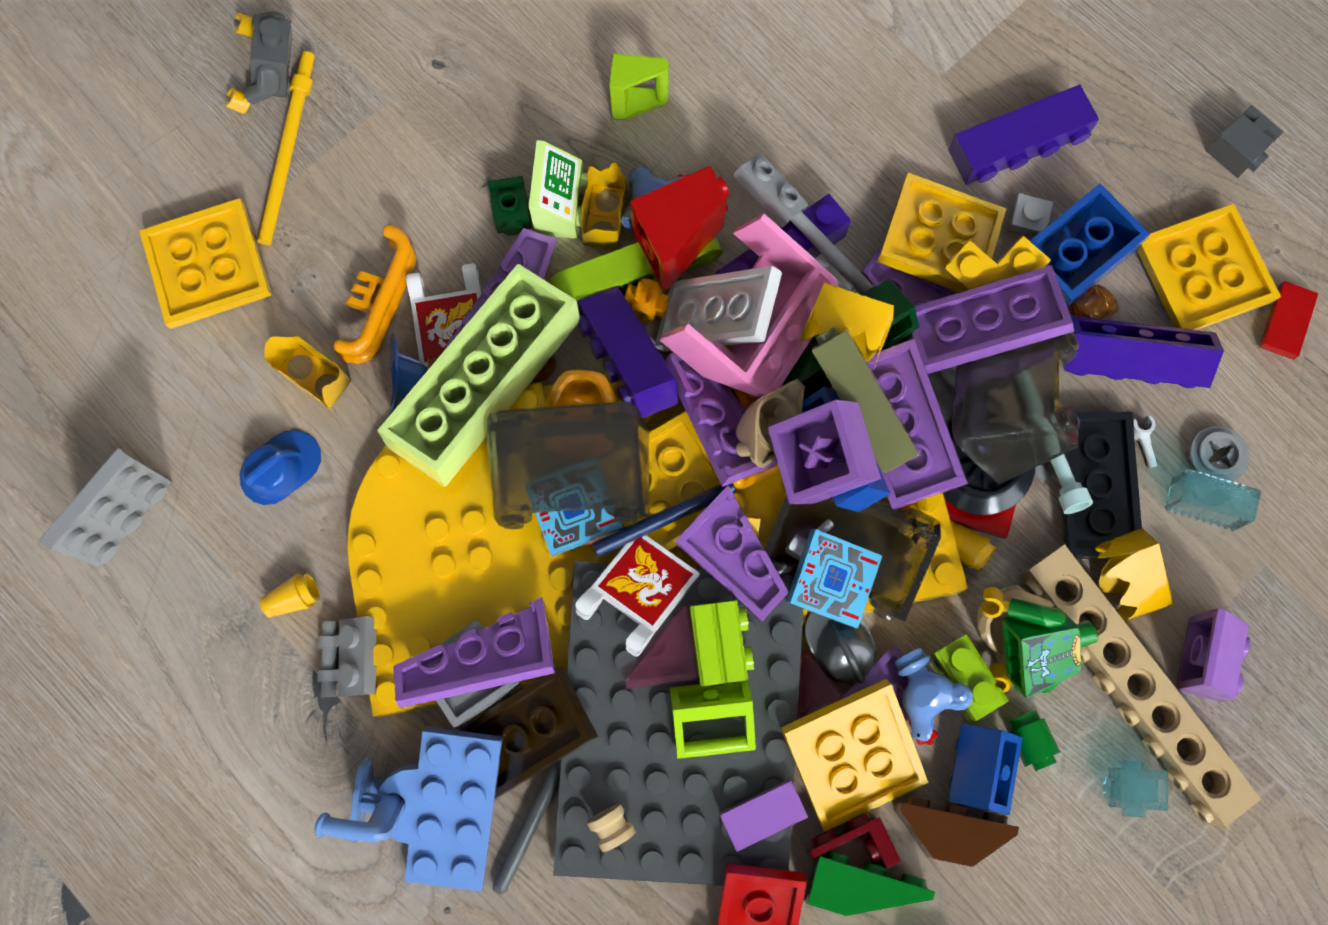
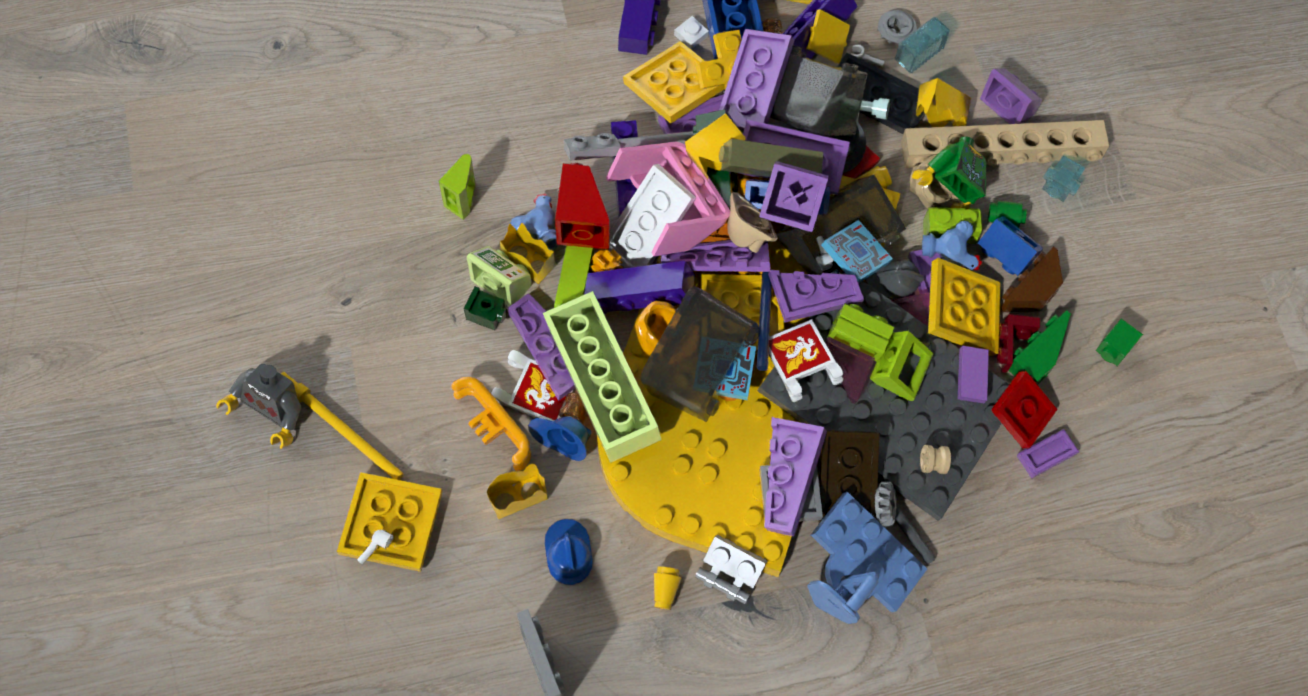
camera: 65 degrees left, 10 degrees down
none -> white hand [357,530,393,564]
none -> yellow piece [807,9,850,64]
none -> light grey gear [875,481,897,527]

